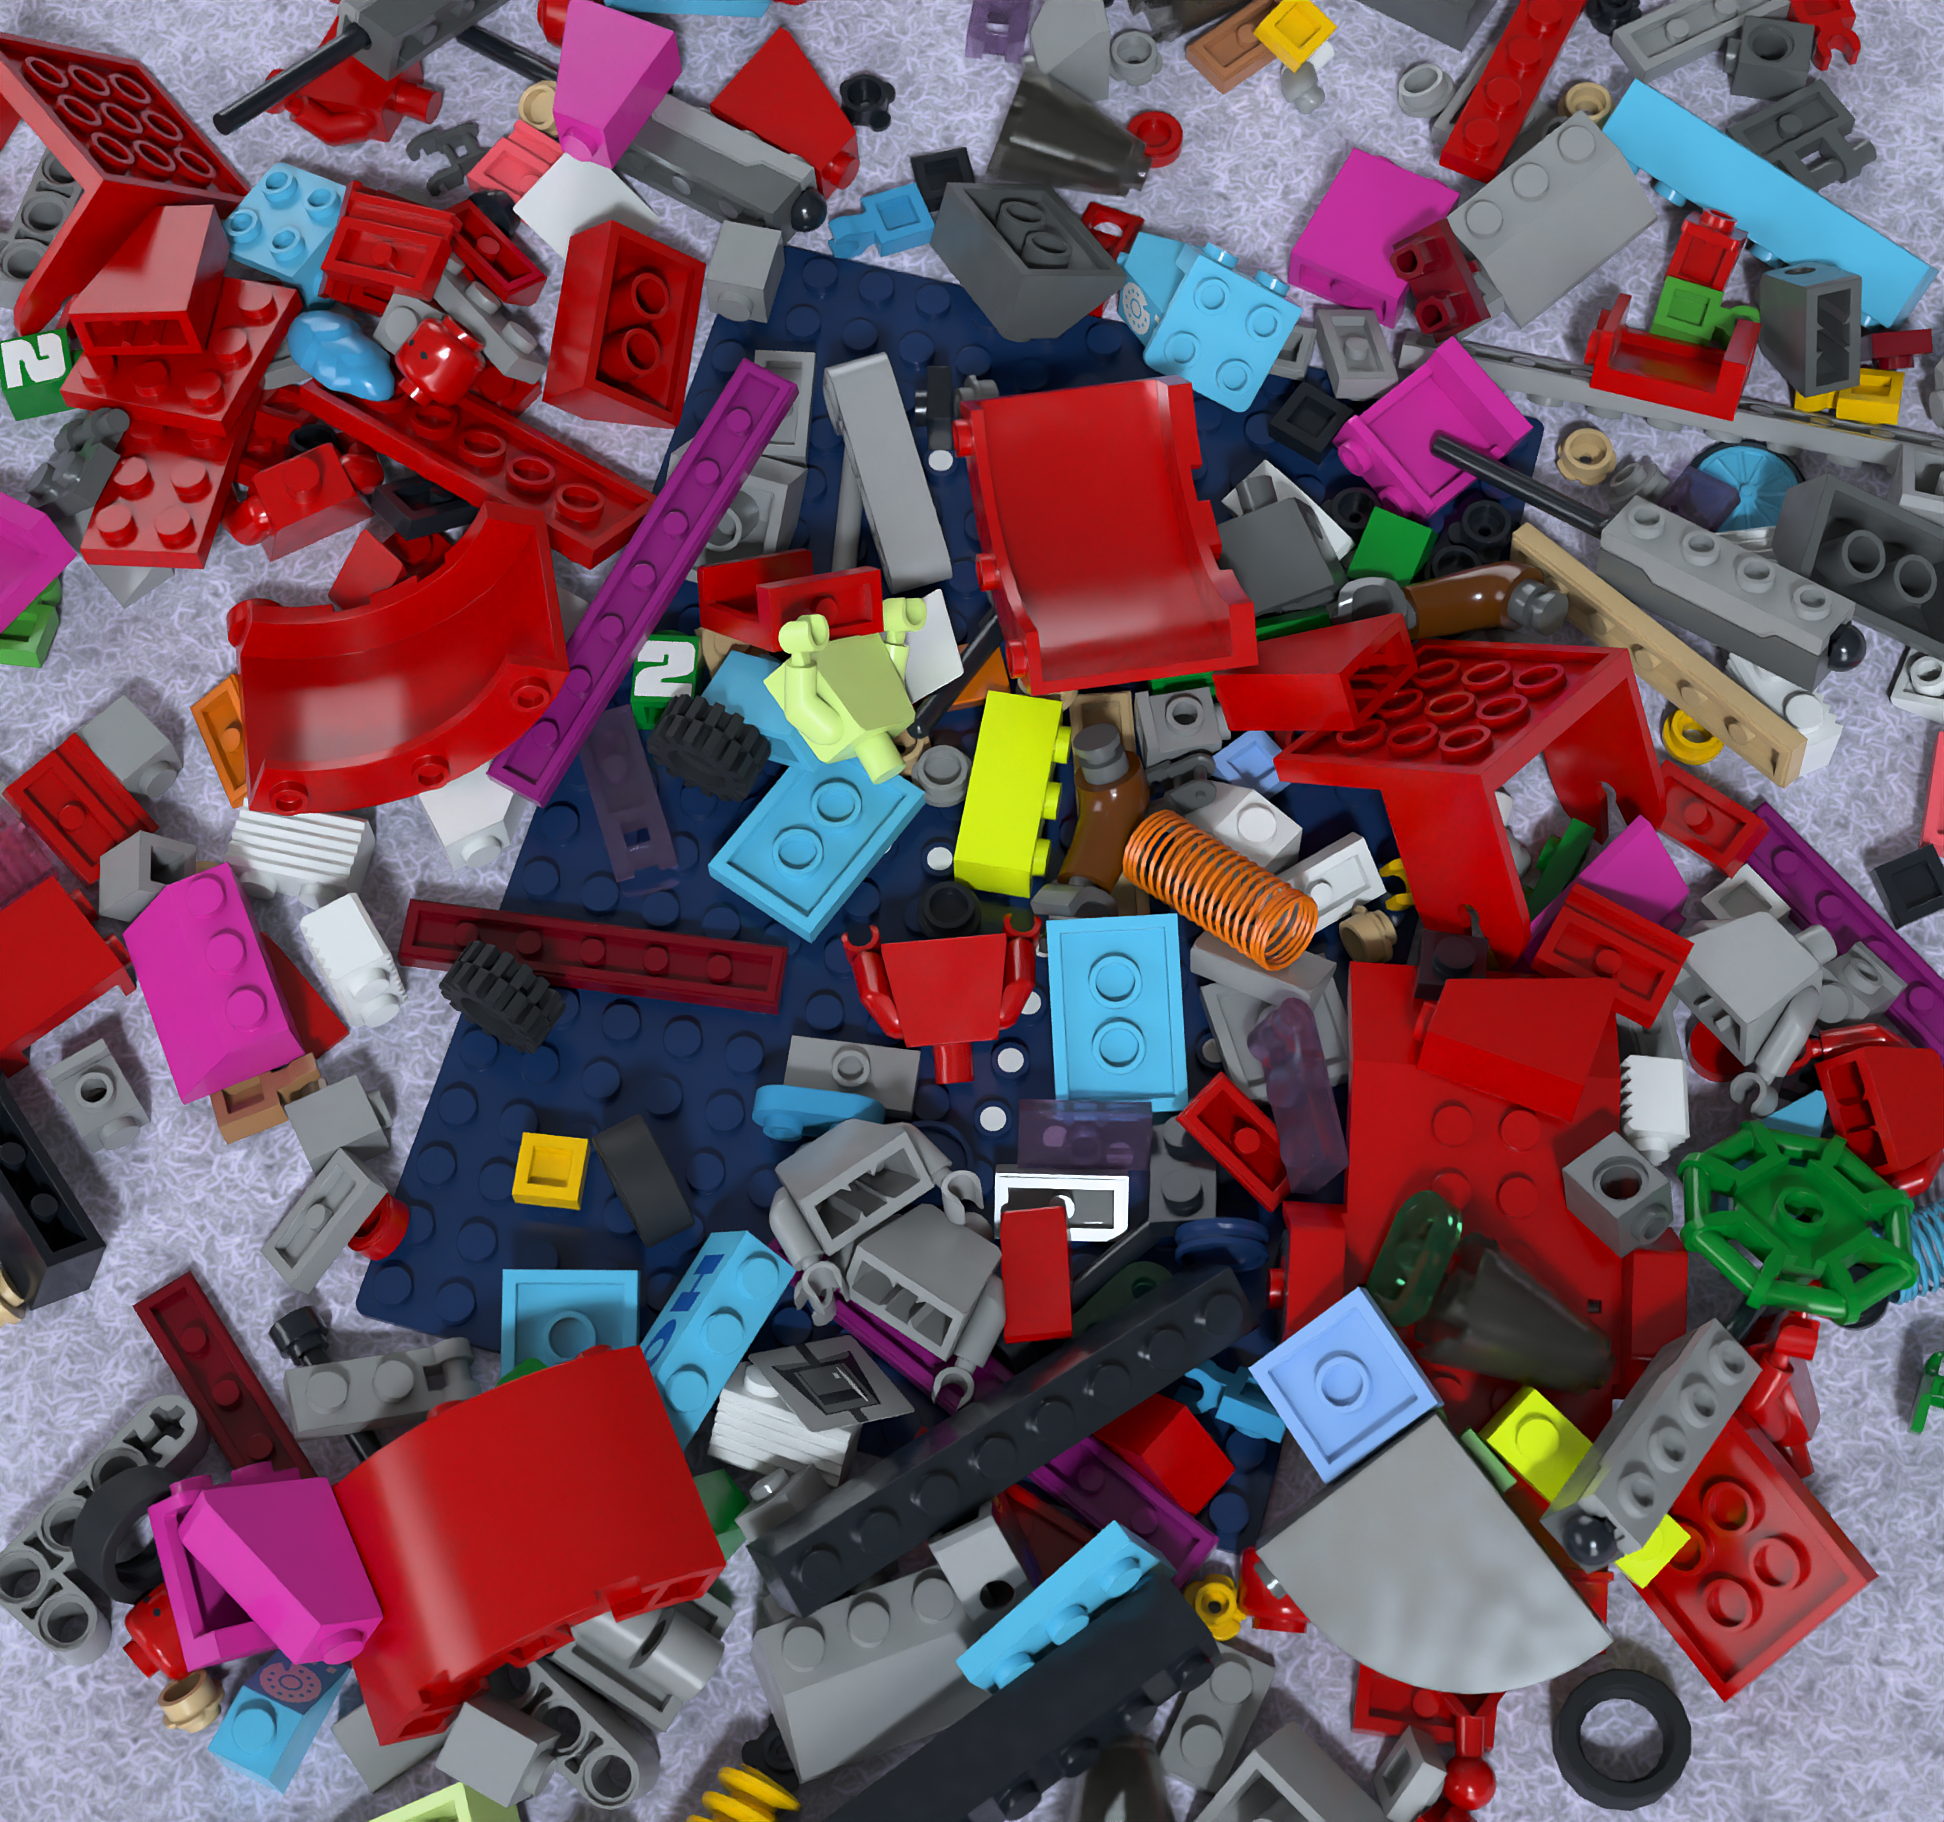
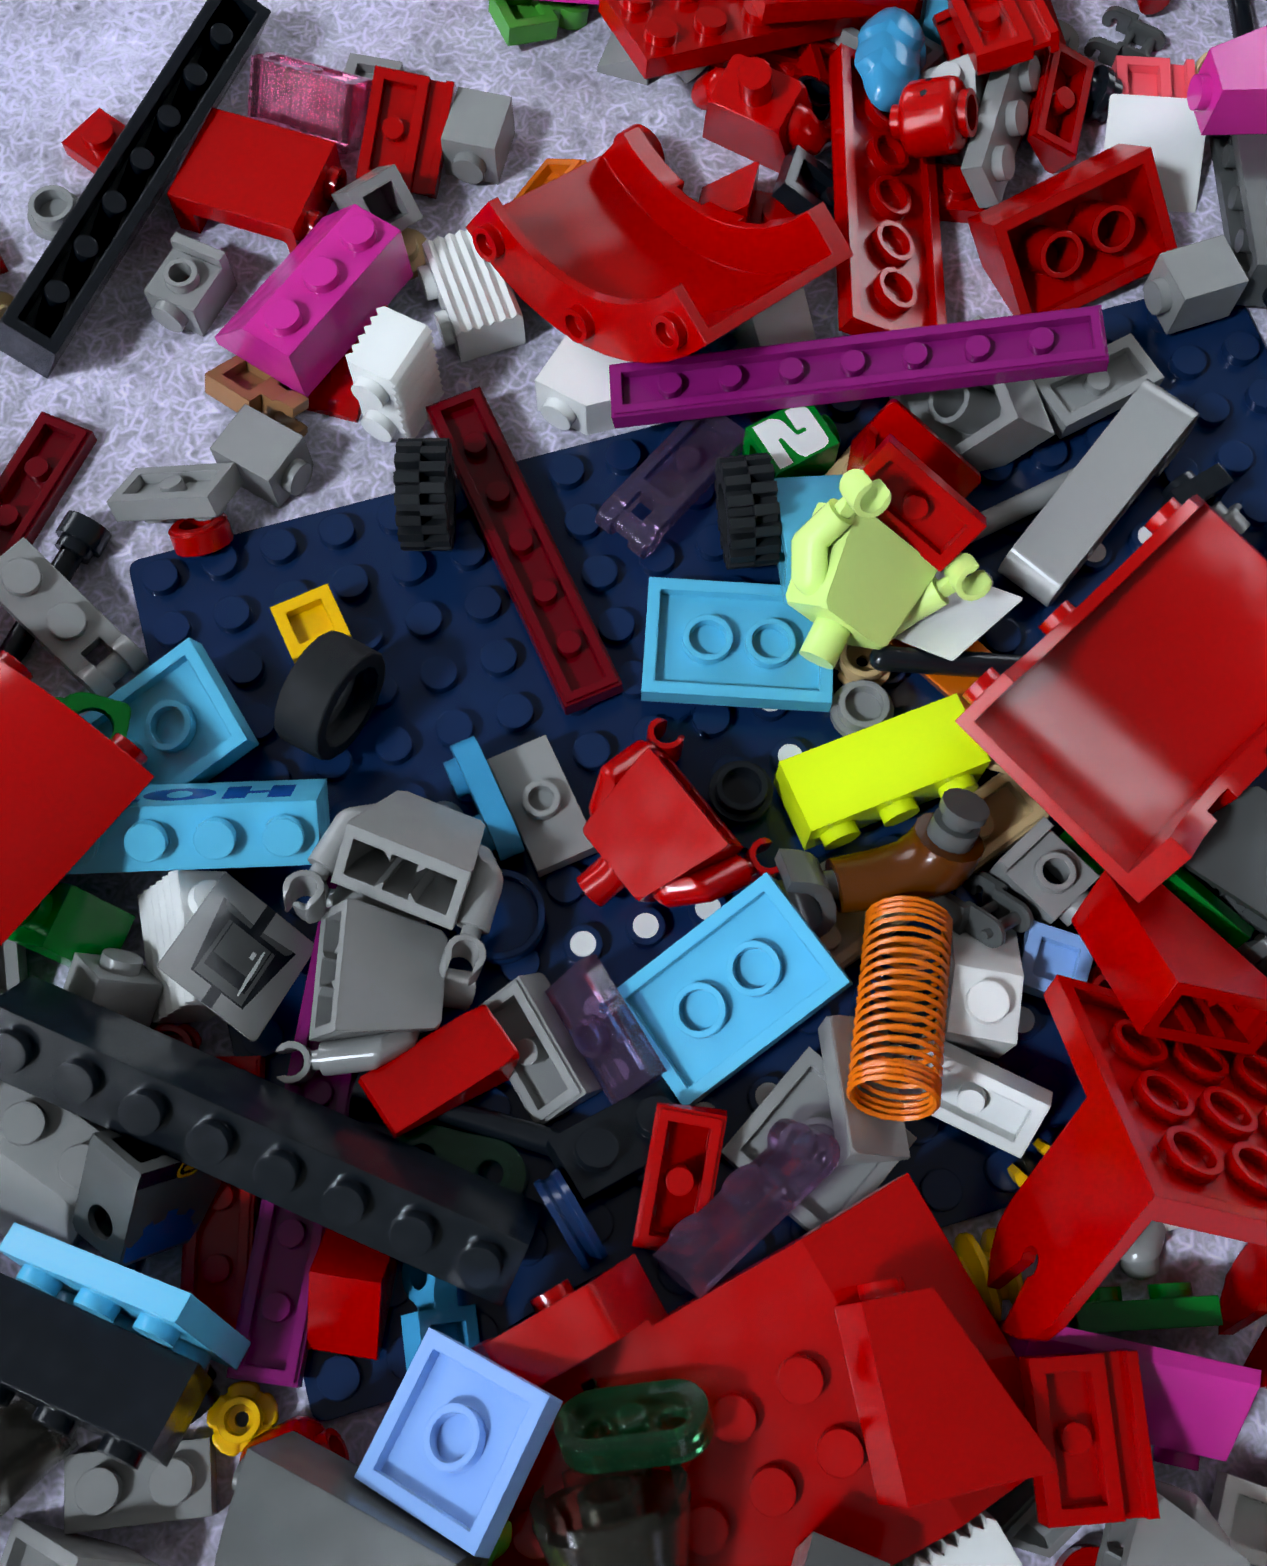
camera: 55 degrees right, 5 degrees up
tan plate [1339,905,1397,963] -> none
black plate [1414,929,1489,1001] -> none

